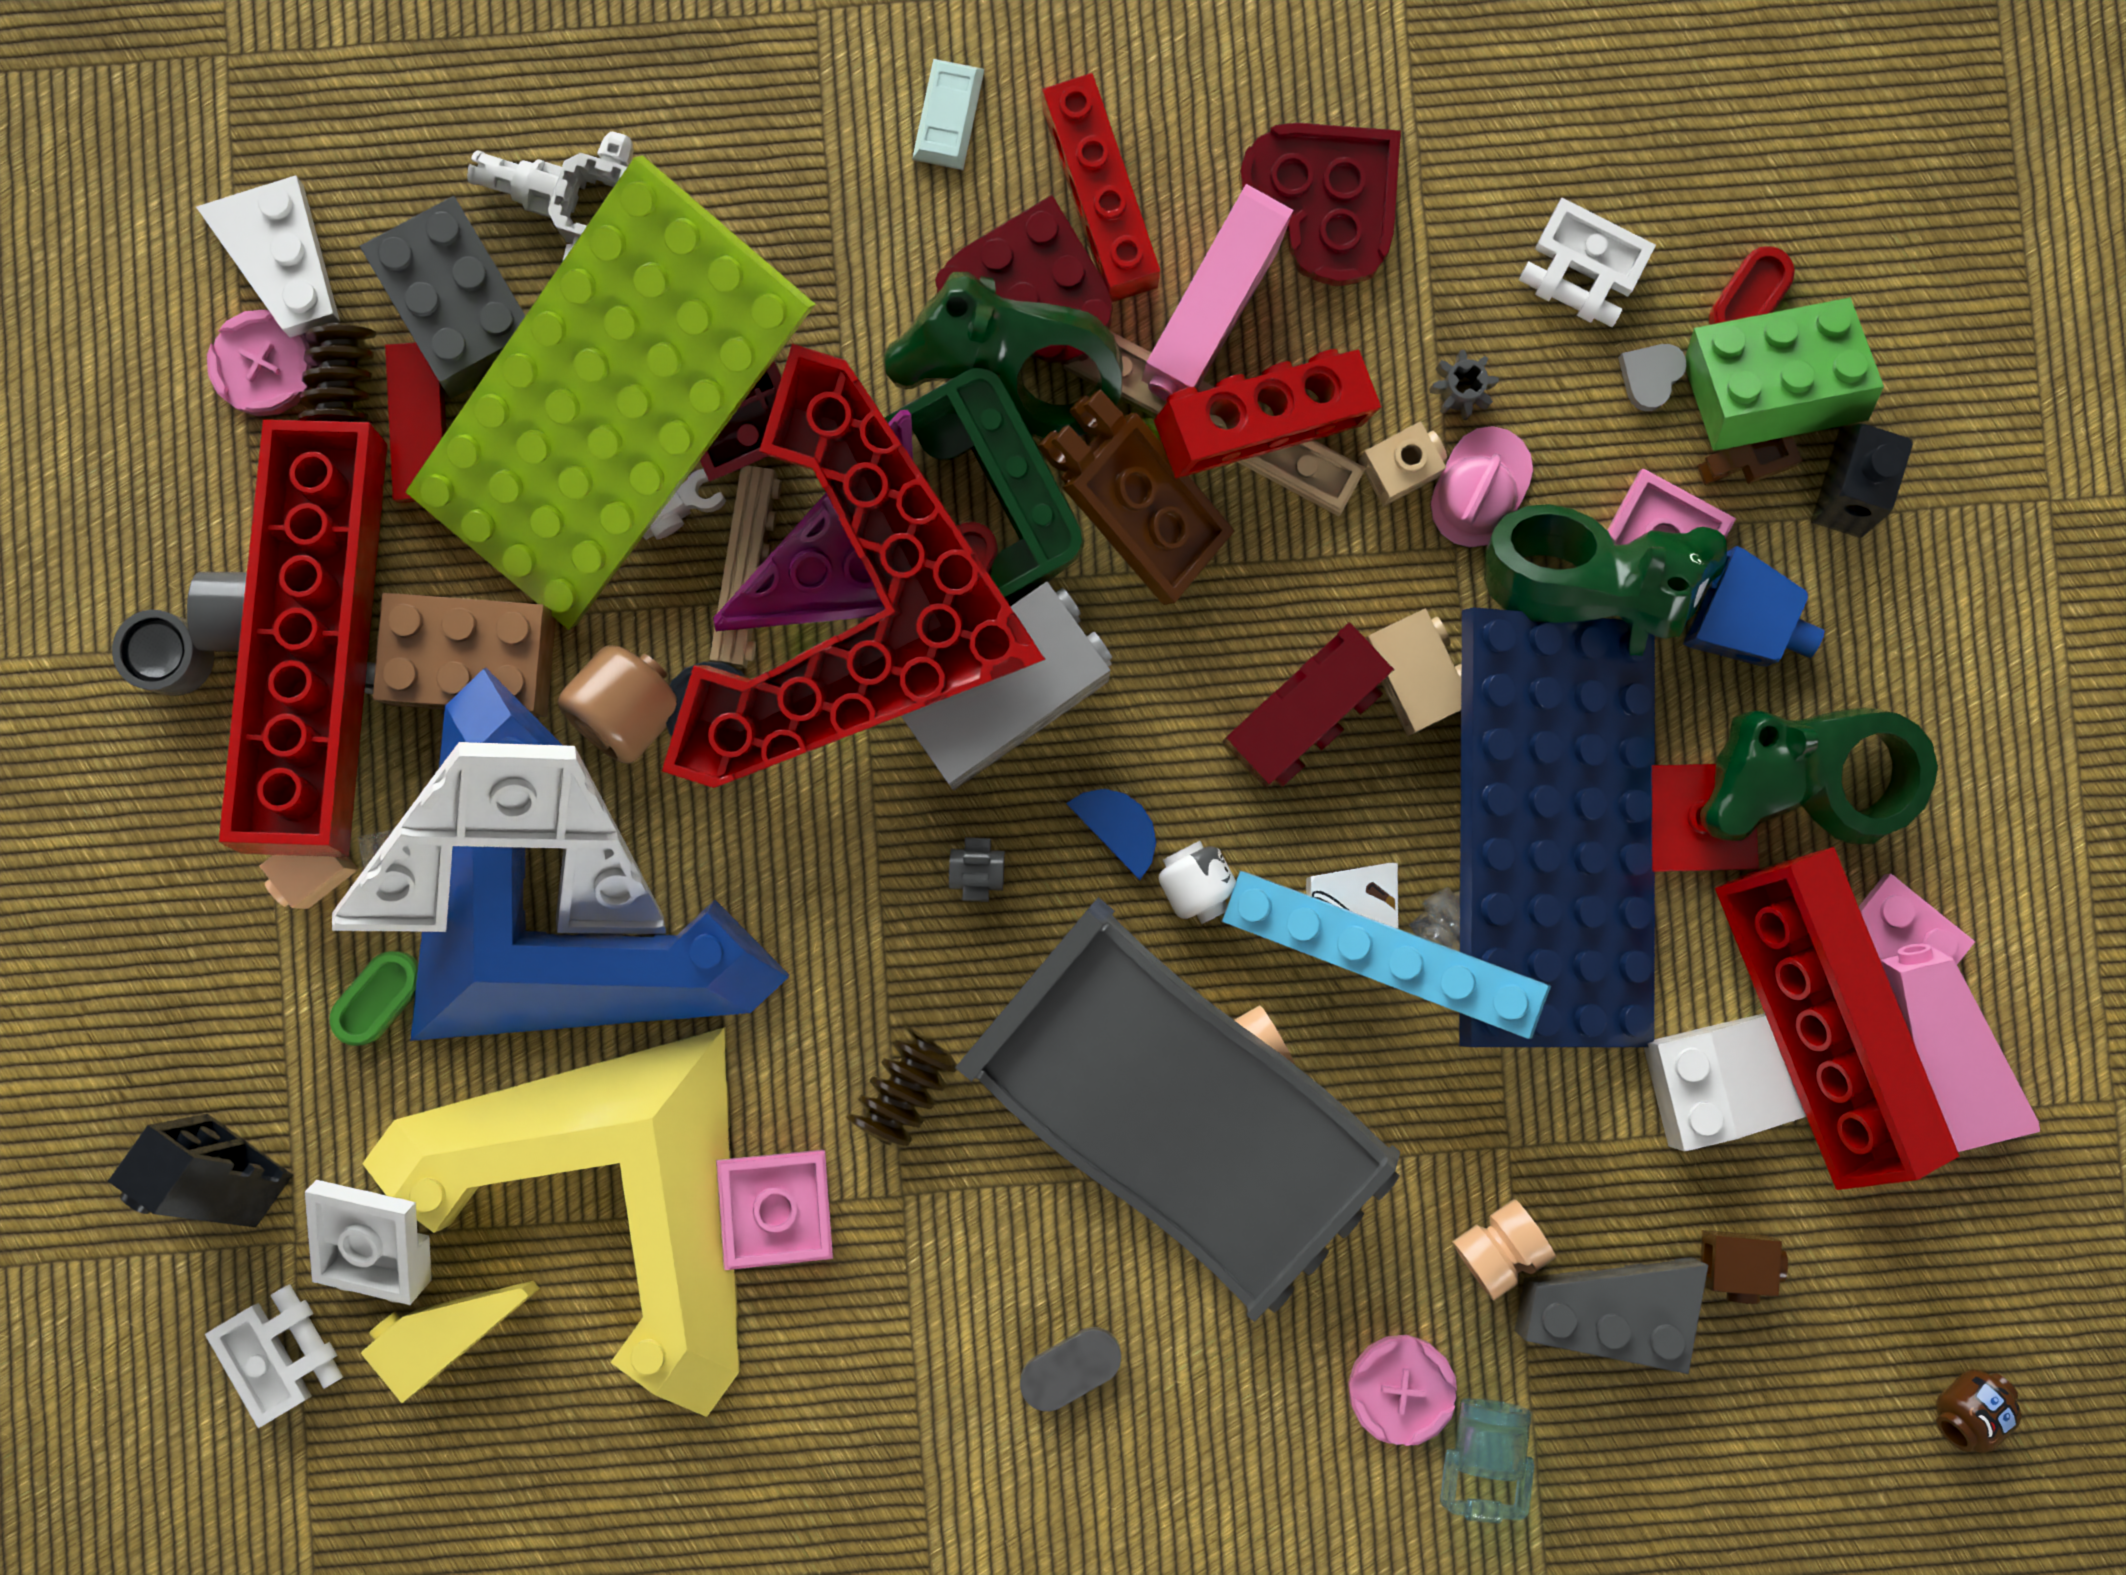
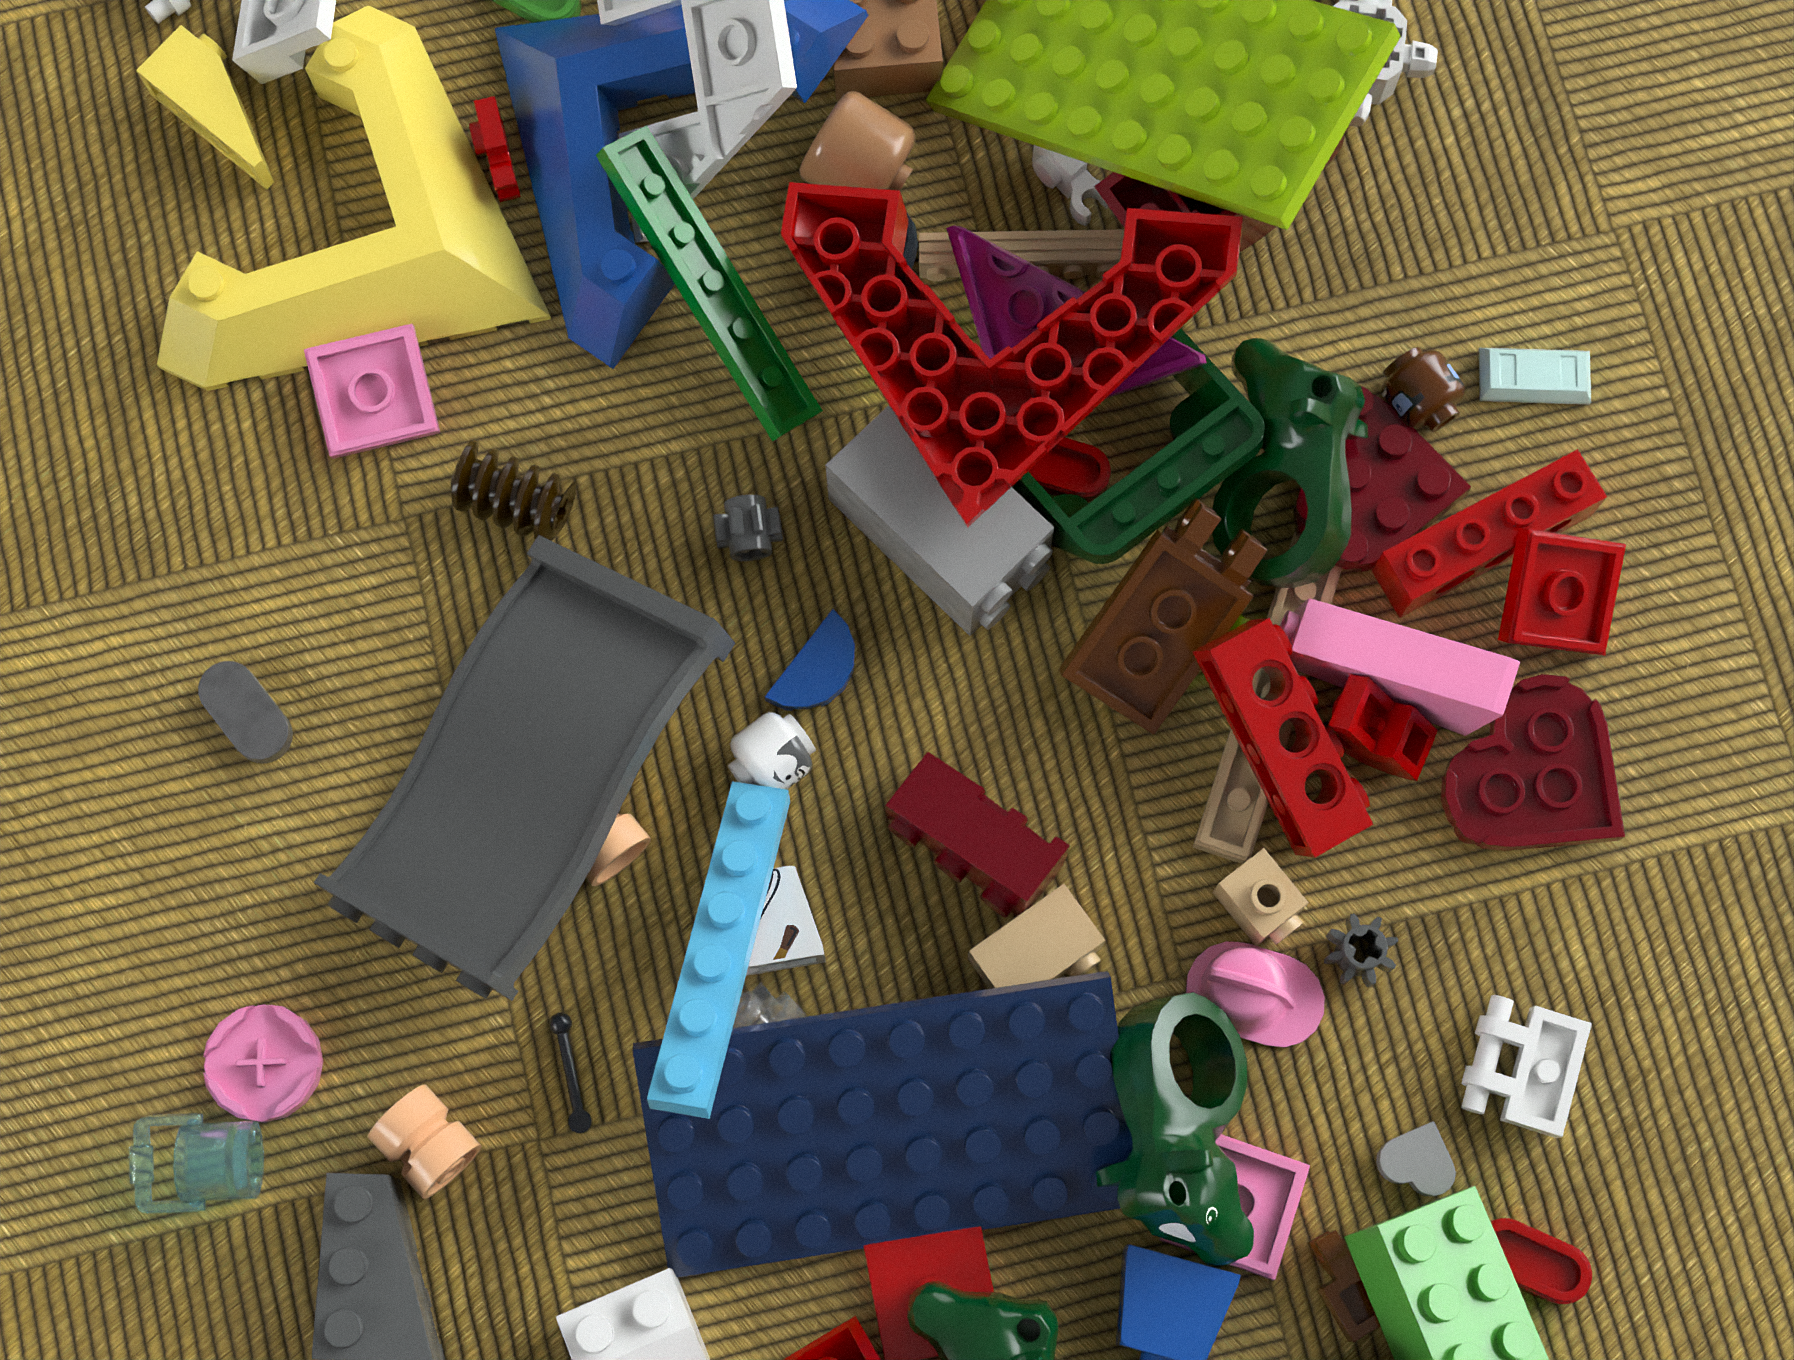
camera: 80 degrees right, 10 degrees down
none -> red plate [469,96,521,202]
none -> black hinge [549,1012,593,1134]
none -> green plate [595,125,823,442]
none -> red brick [1328,674,1438,781]
none -> reddish brown head [1381,347,1465,432]
none -> red plate [1498,528,1626,656]

